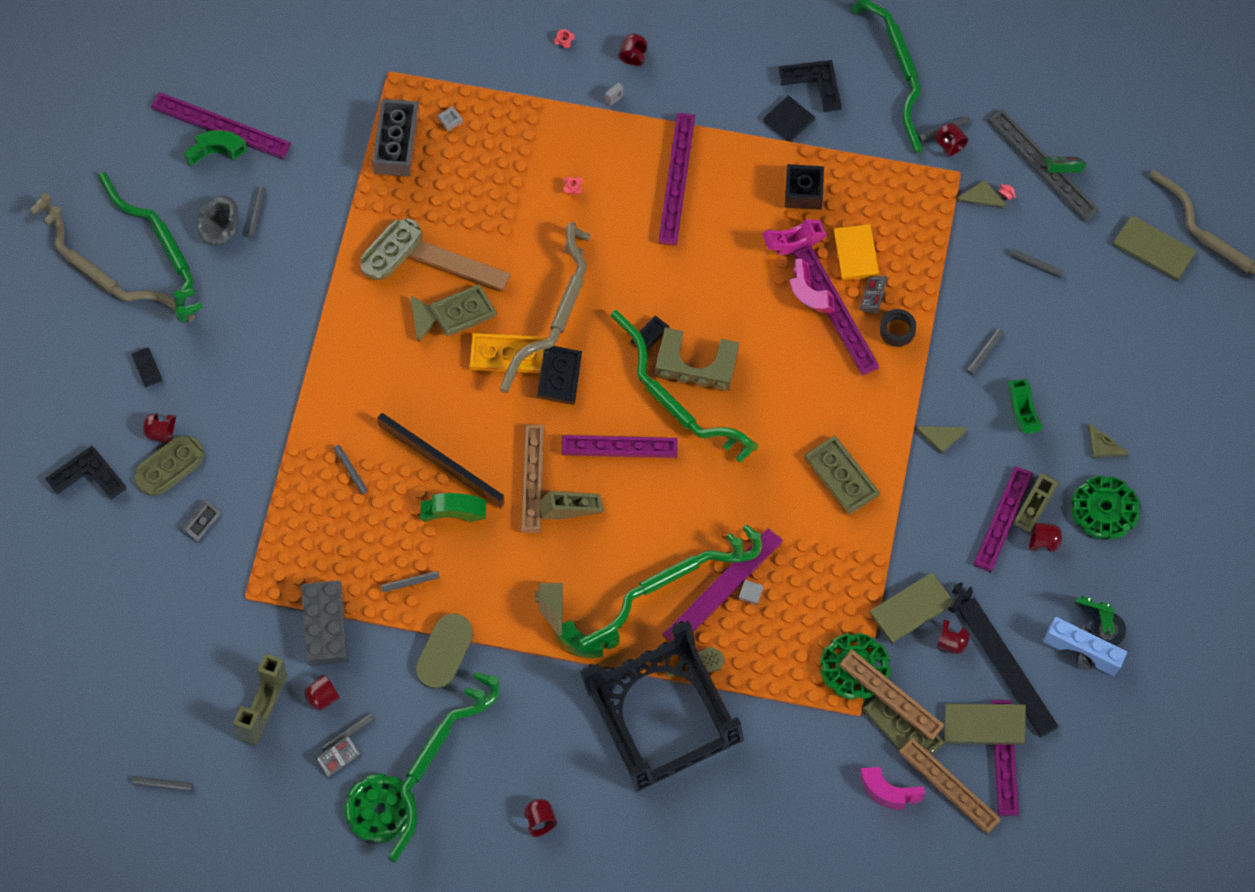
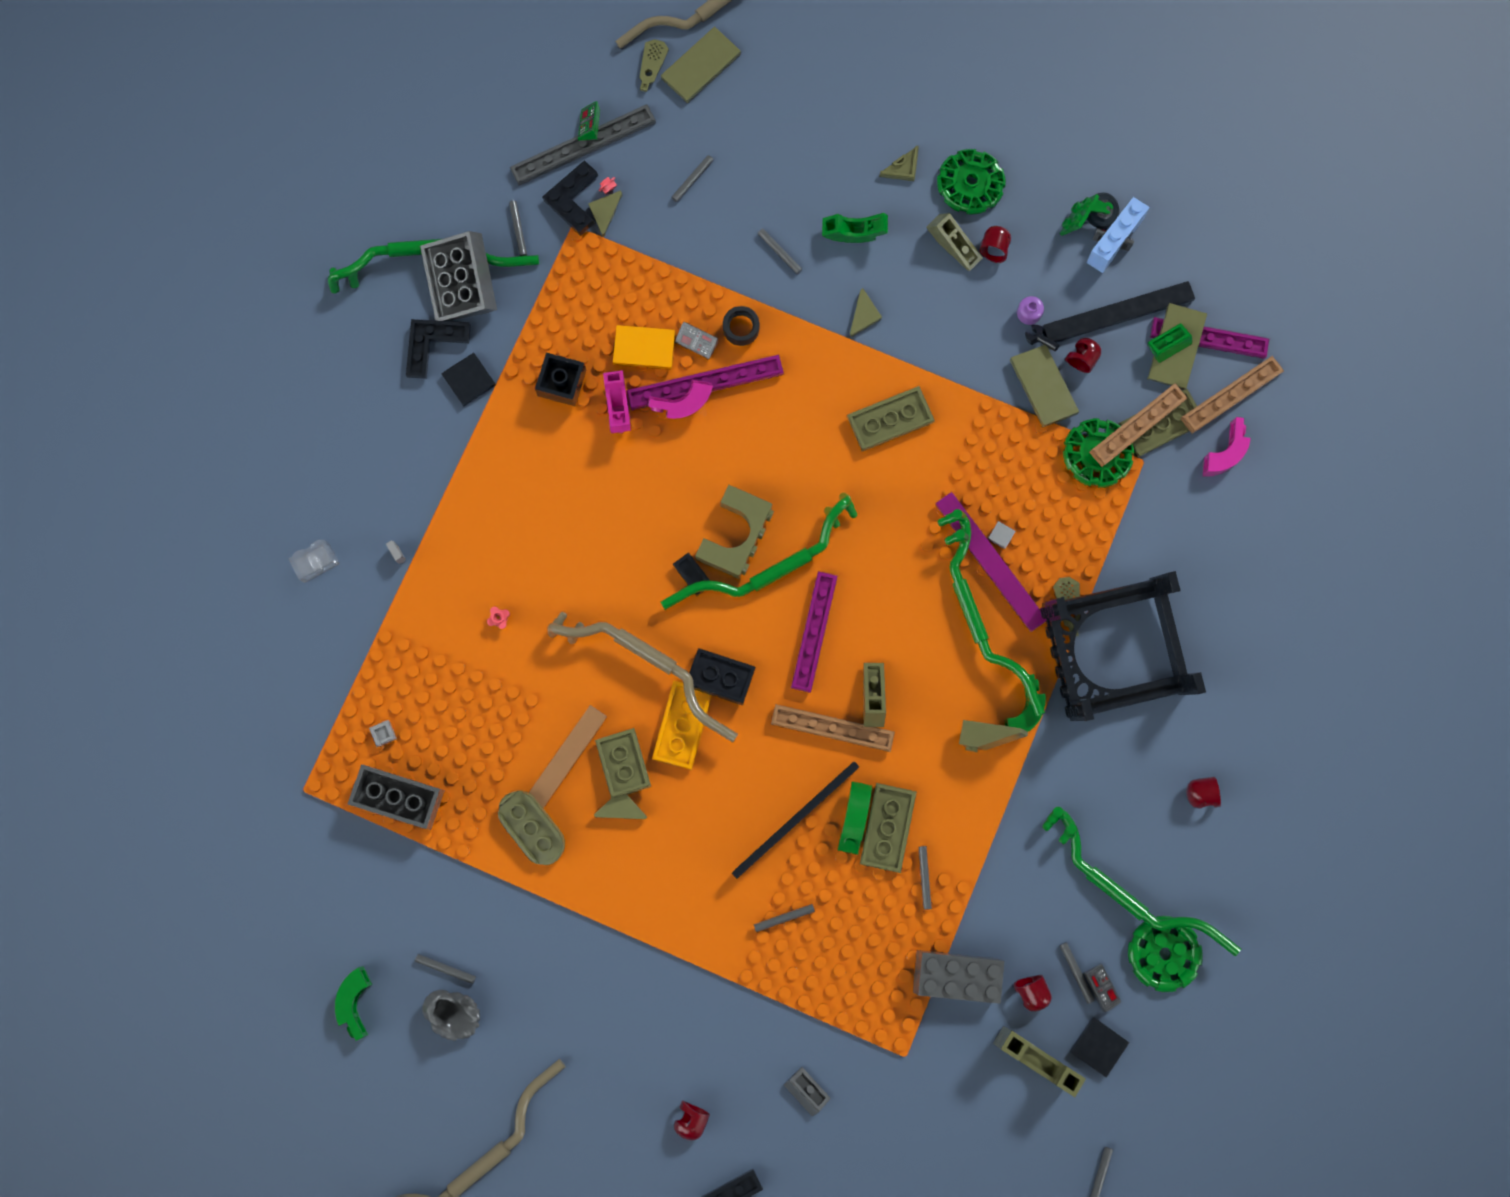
camera: 80 degrees left, 15 degrees up
green piece [98,172,203,323] -> none
black tile [131,347,163,388] -> none
olive tile [135,435,204,496] -> none
magenta tile [151,92,291,160] -> none
olive tile [416,614,473,689] -> none
coral plate [554,29,575,48] -> none
dark red helmet [618,34,648,67] -> none
magenta tile [658,113,695,246] -> none
dark red helmet [936,123,969,157] -> none
magenta tile [973,466,1033,573] -> none
none -> clear brick [288,540,340,583]
none -> dark grey slope [420,231,497,321]
none -> black plate [542,160,598,236]
none -> olive piece [639,39,669,92]
none -> olive tile [860,783,917,873]
none -> medium lavender head [1017,296,1044,325]
none -> black tile [1070,1017,1130,1078]
none -> green slope [1147,323,1192,363]

